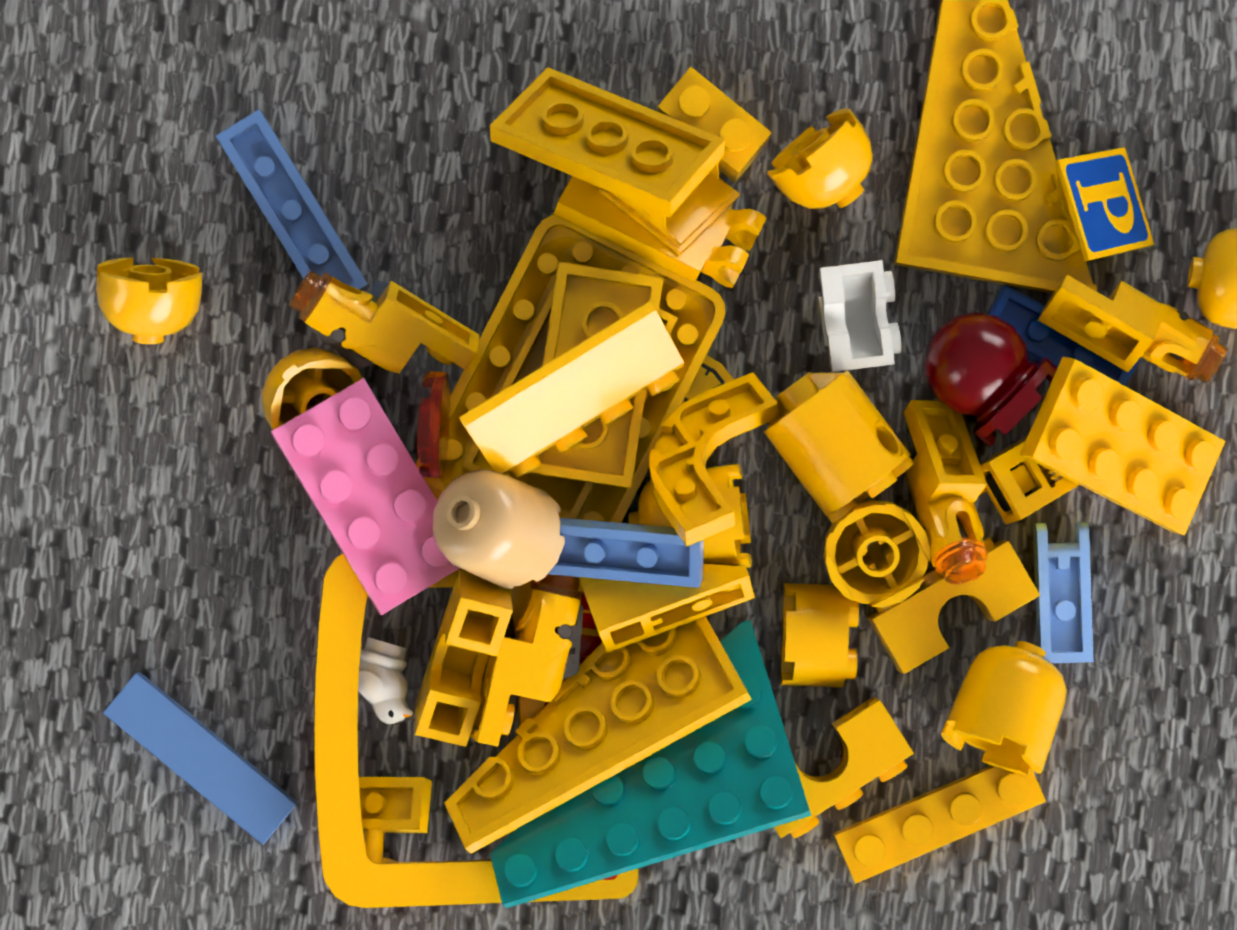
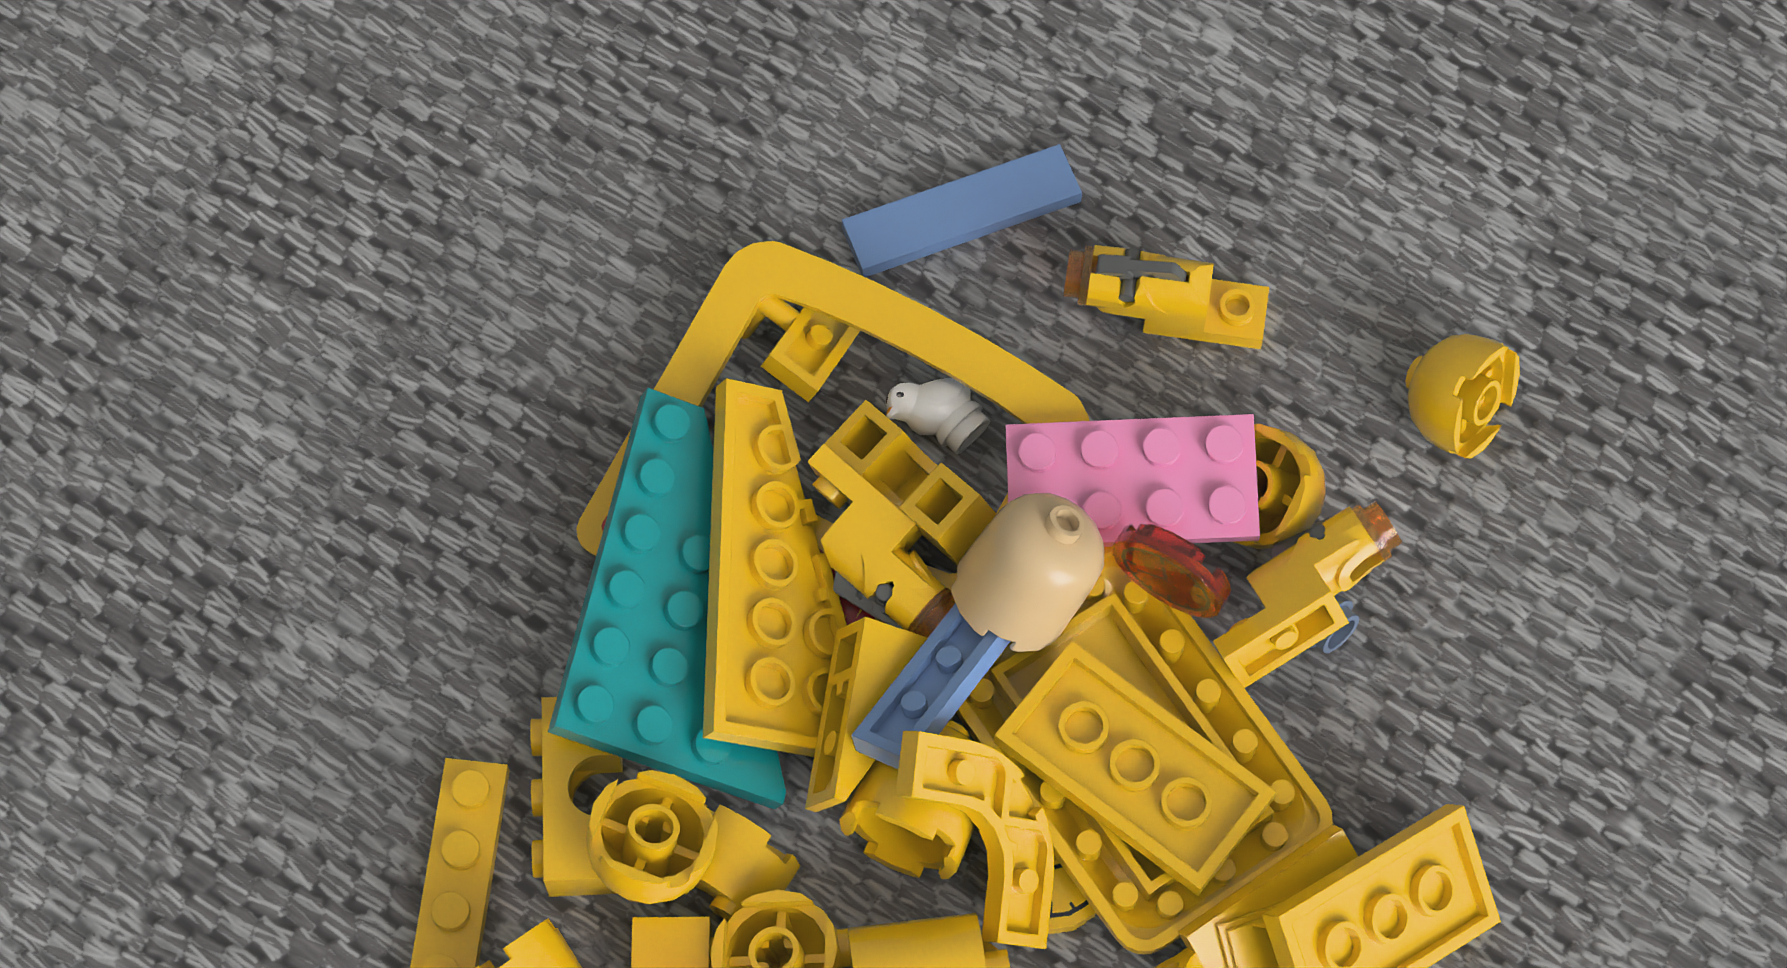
camera: 120 degrees right, 20 degrees down
medium blue plate [216,109,370,298] -> none
slope [459,301,684,480] -> none
none -> yellow cylinder [586,770,719,904]
none -> yellow plate [1063,245,1269,349]

